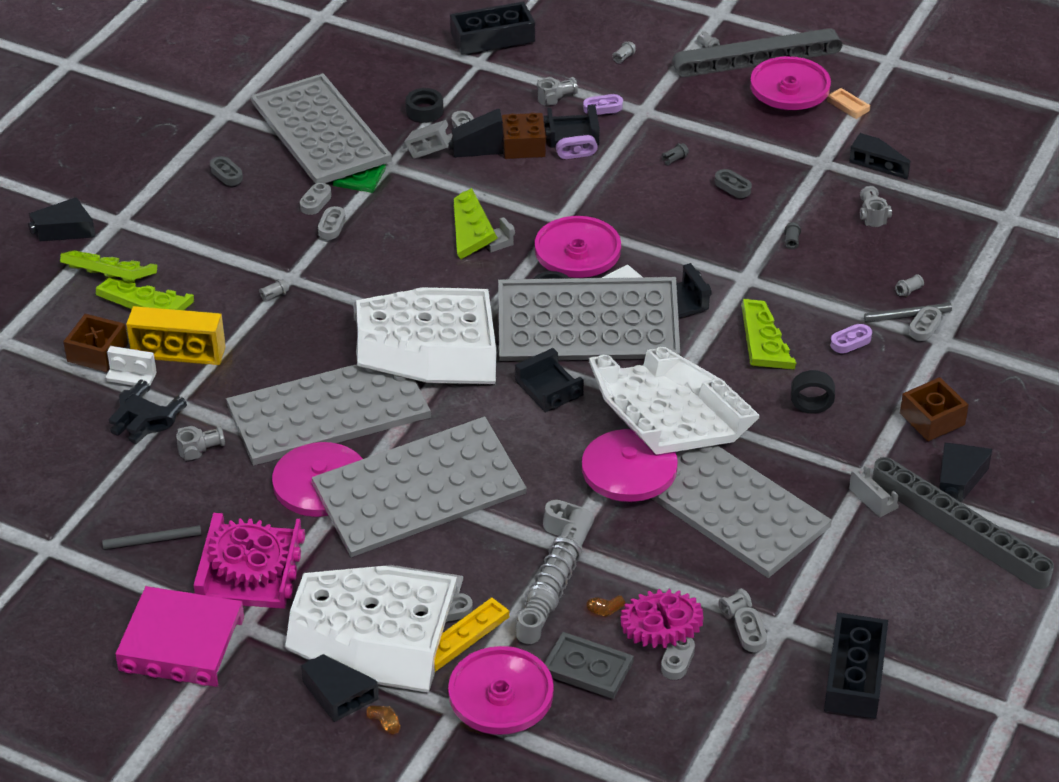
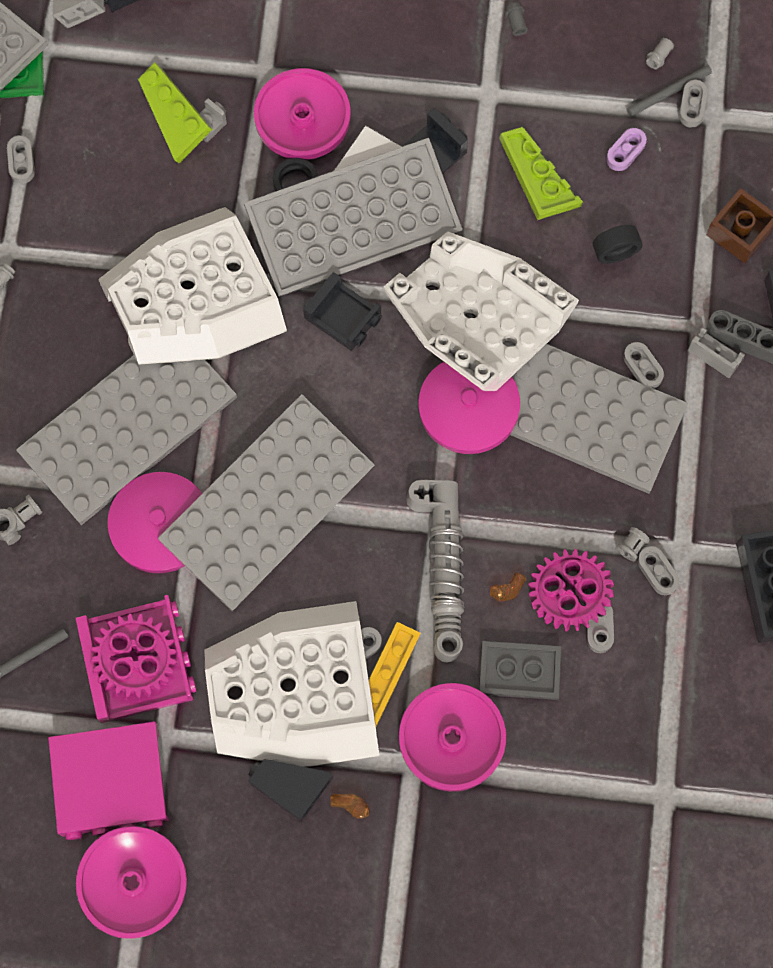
camera: 20 degrees left, 30 degrees up
none -> dark pink dish [76,826,187,939]
none -> light grey plate [623,342,664,389]

